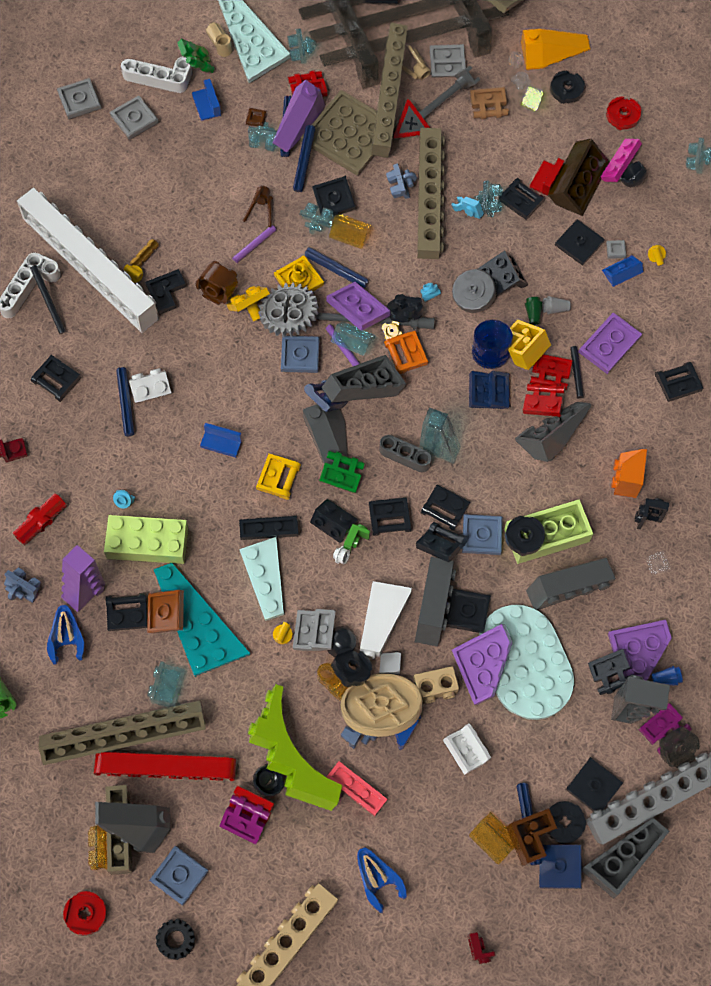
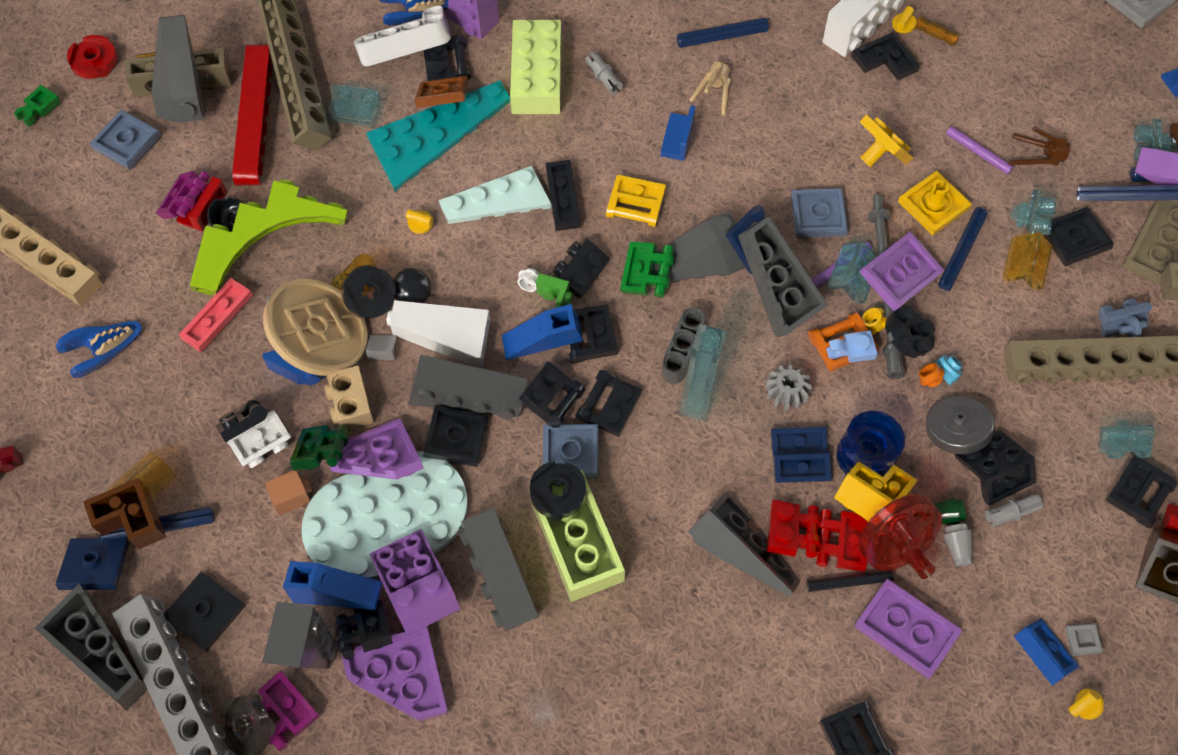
camera: 90 degrees right, 5 degrees down
medium azure plate [113,490,135,509] -> none
white bracket [129,368,171,403] -> none
black tyre [156,919,195,960] -> none
reddish brown brick [195,261,238,305] -> none
light grey gear [258,283,319,337] -> none
light grey slope [293,609,336,651] -> none
medium azure plate [451,197,484,219] -> none
black plate [547,801,586,844] -> none
black plate [555,219,605,266] -> none
orange slope [611,449,647,498] -> none
black bracket [634,498,669,529] -> none
blue cone [652,666,683,686] -> none
none -> green plate [14,85,61,127]
none -> black plate [215,399,267,443]
none -> nougat brick [265,470,312,516]
none -> blue slope [283,561,382,610]
none -> dark green plate [289,425,349,471]
none -> white beam [354,6,451,66]
none -> medium lavender slope [369,529,460,636]
none -> blue slope [502,304,583,360]
none -> light grey pin [585,52,623,95]
none -> tan plant [689,62,731,116]
none -> light grey gear [765,364,812,411]
none -> light blue plate [826,331,877,363]
none -> clear red piece [859,495,942,579]
none -> orange plate [918,363,945,387]
none -> light grey axle [985,495,1043,528]

